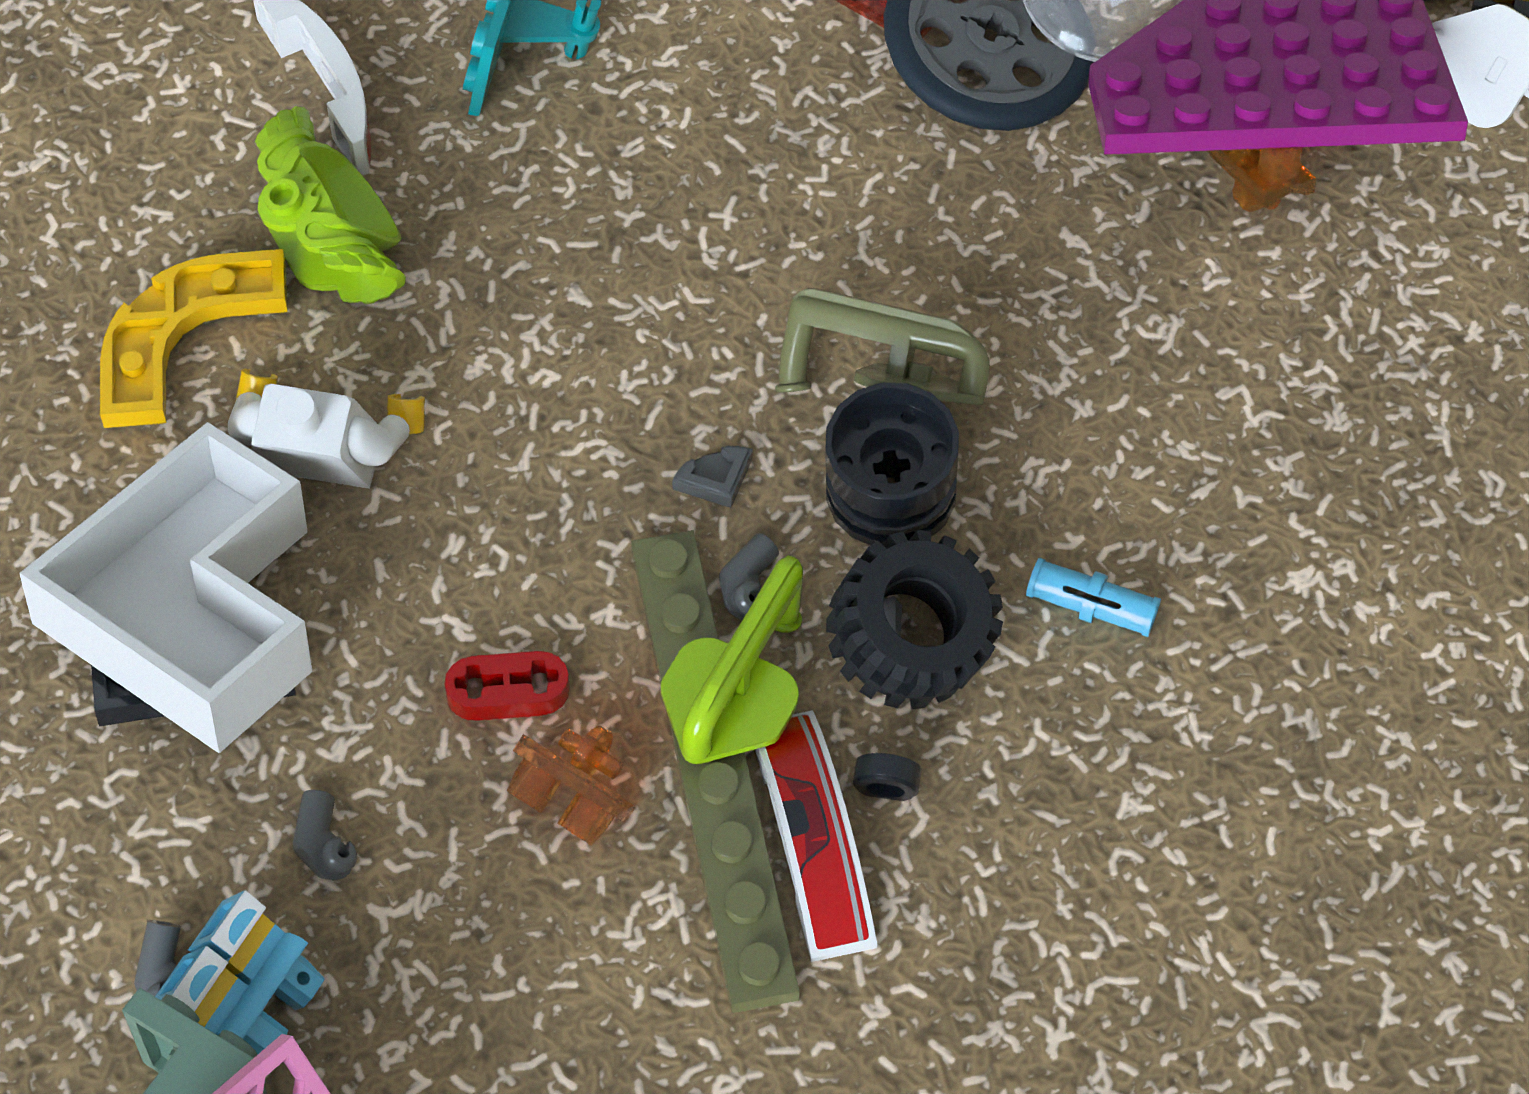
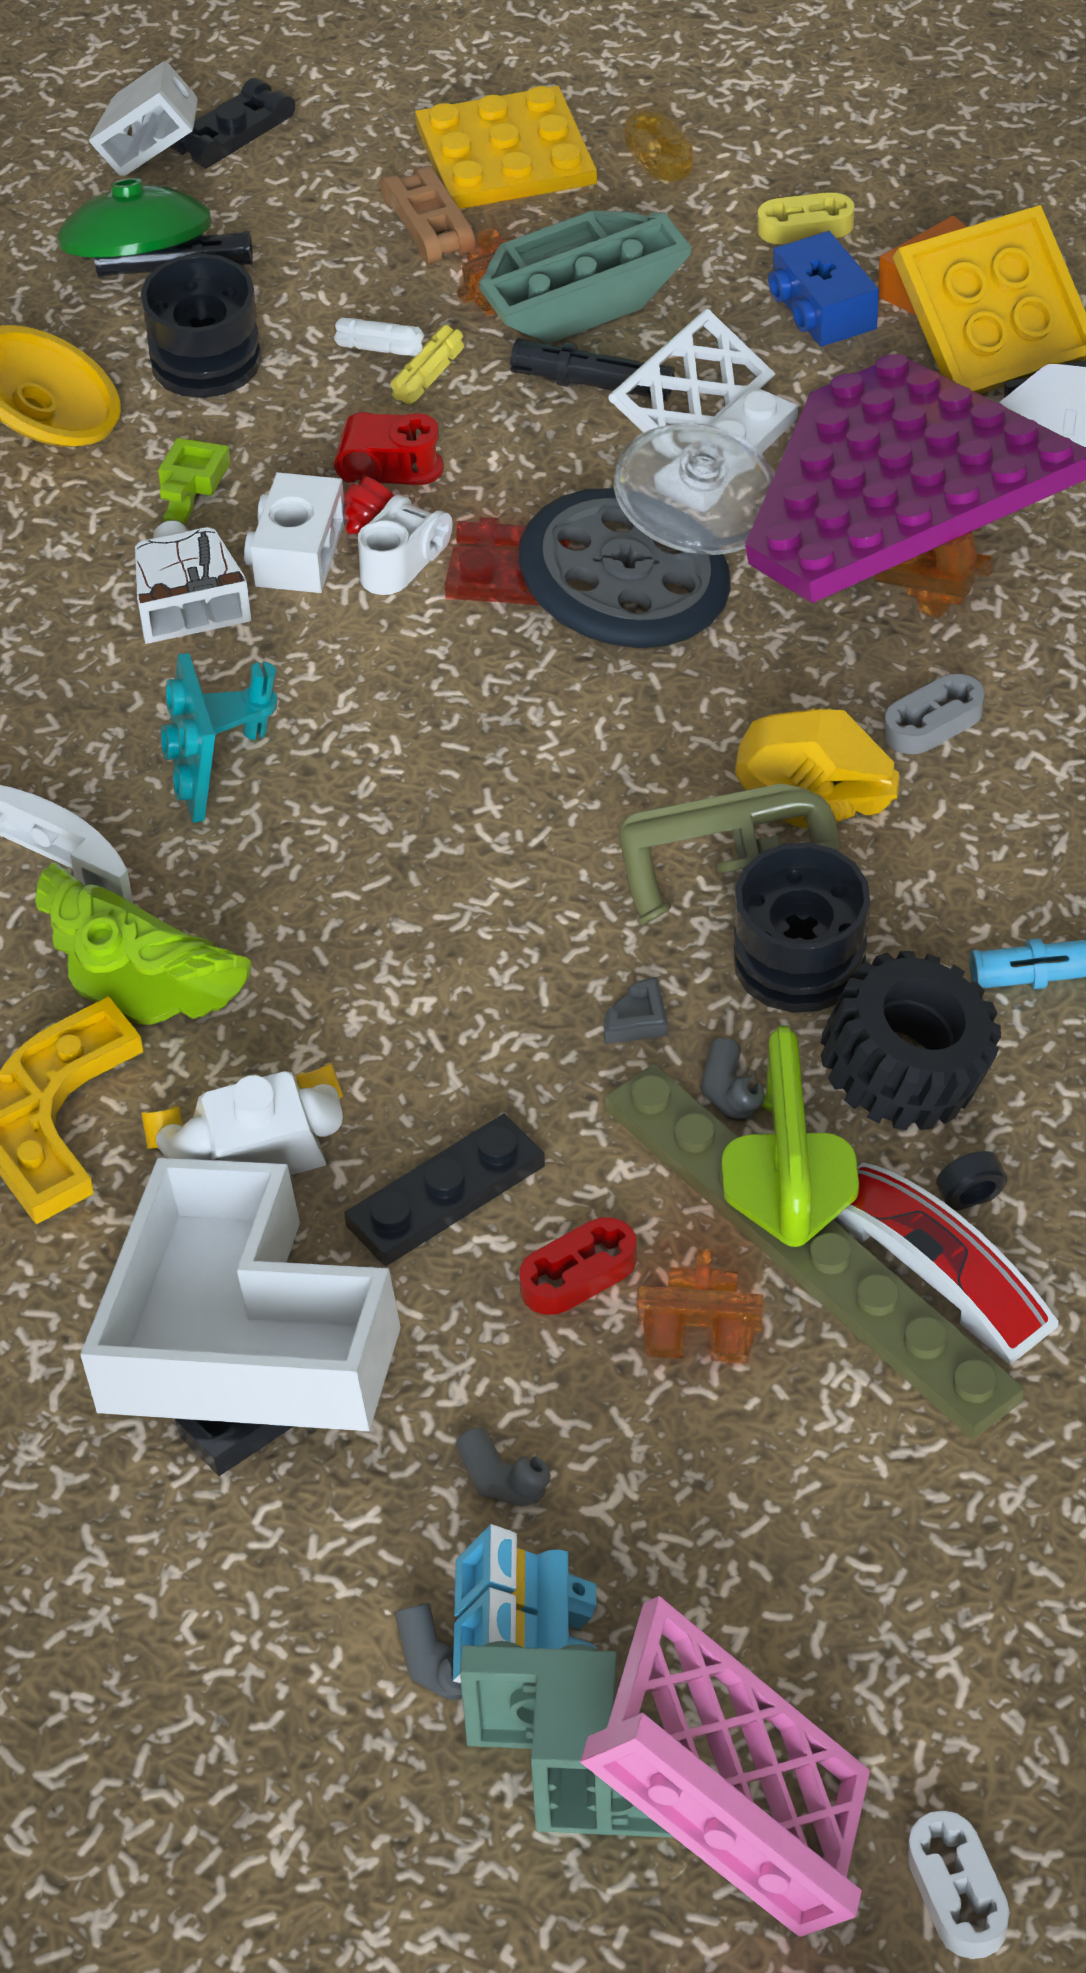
camera: 25 degrees left, 10 degrees down
none -> black plate [344,1113,545,1267]
none -> yellow helmet [735,708,900,829]
none -> light grey beam [884,674,985,754]

